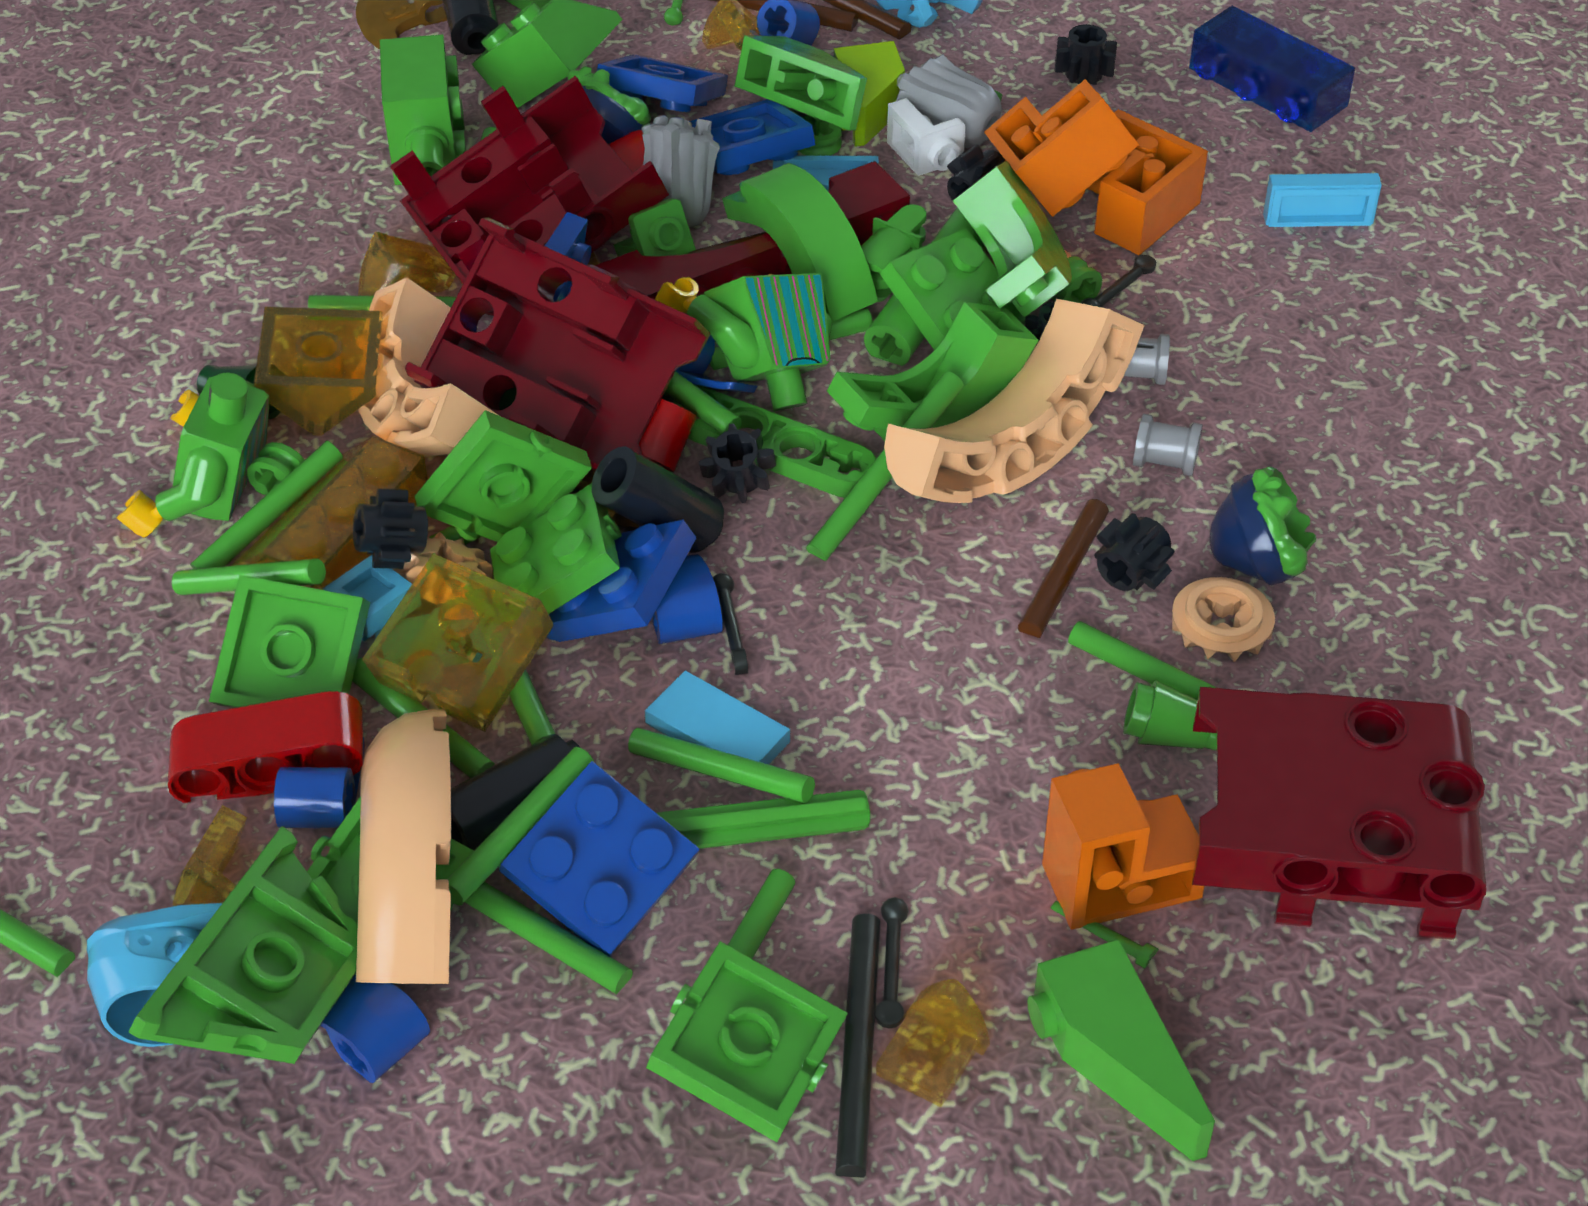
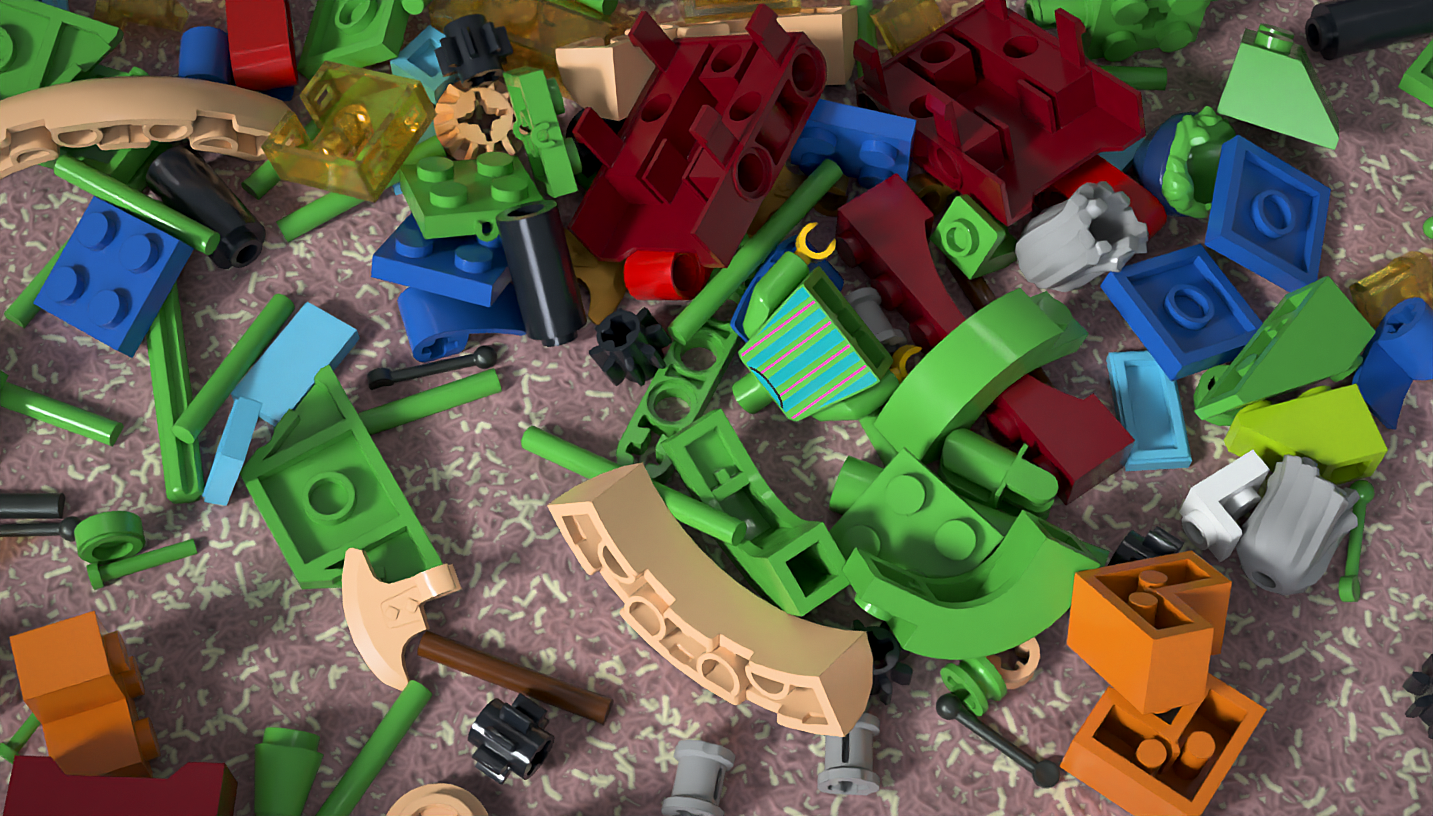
camera: 85 degrees right, 15 degrees up
none -> bright green tile [74,511,146,565]
none -> bright green piece [86,539,198,590]
none -> medium azure tile [202,396,263,506]
none -> bright green wing [239,365,443,590]
none -> light nougat piece [342,548,462,691]
none -> bright green bar [357,368,502,436]

